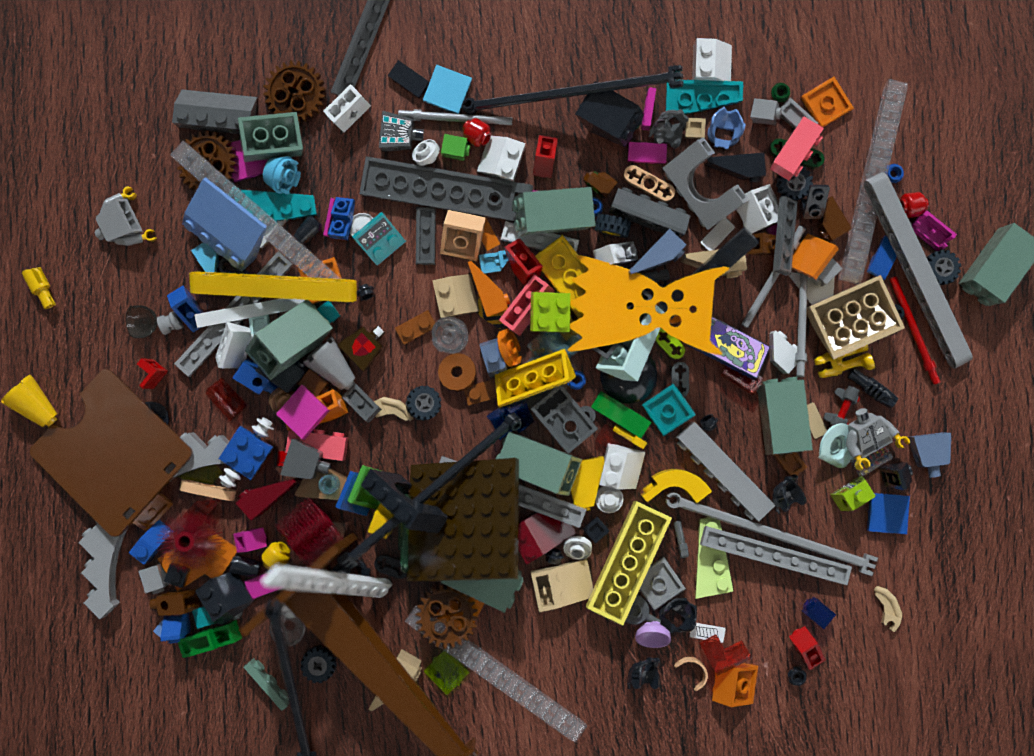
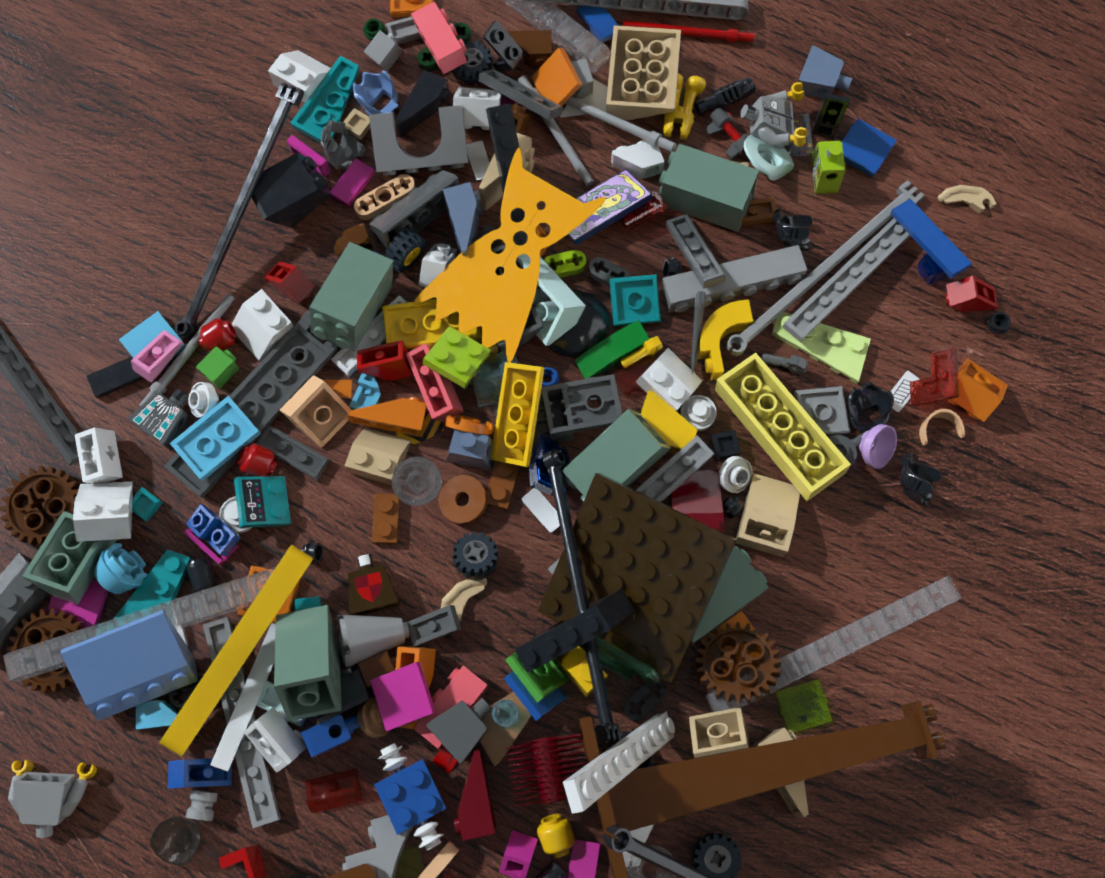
camera: 60 degrees left, 15 degrees down
none -> white slope [73,481,133,542]
none -> bright pink slope [131,330,183,382]
none -> teal tile [132,487,163,522]
none -> medium azure plate [170,396,261,481]
none -> red head [237,443,277,477]
none -> white sticker [521,487,560,533]
none -> dark grey tile [666,214,726,289]
none -> tan slope [689,707,750,758]
none -> dark grey bar [691,291,705,374]
none -> blue tile [890,199,972,279]

